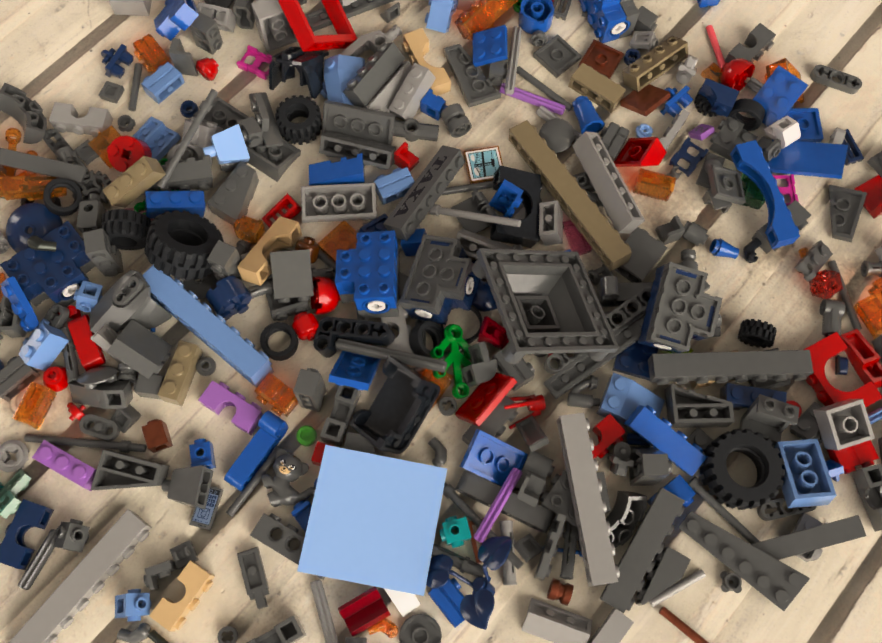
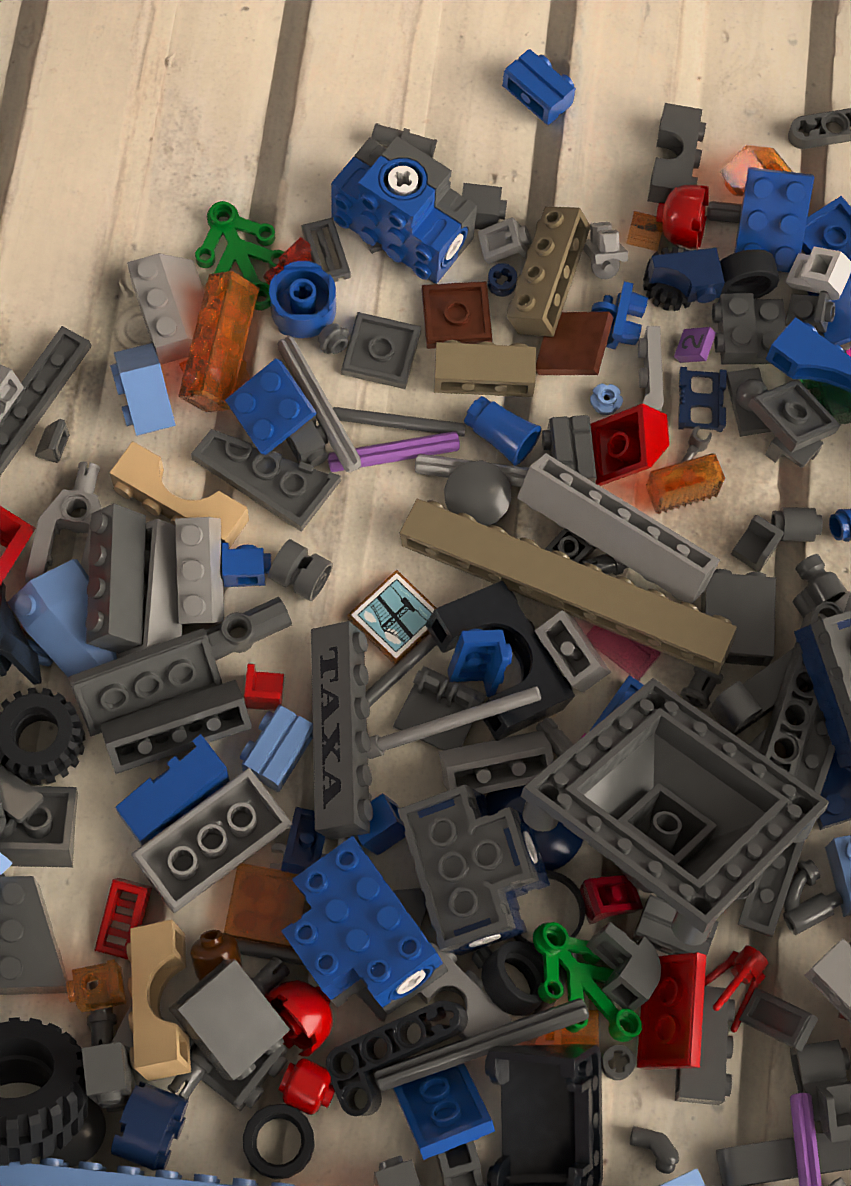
camera: 35 degrees left, 0 degrees up
plate [459,429,528,487] -> none
coral bar [706,25,725,70] -> none

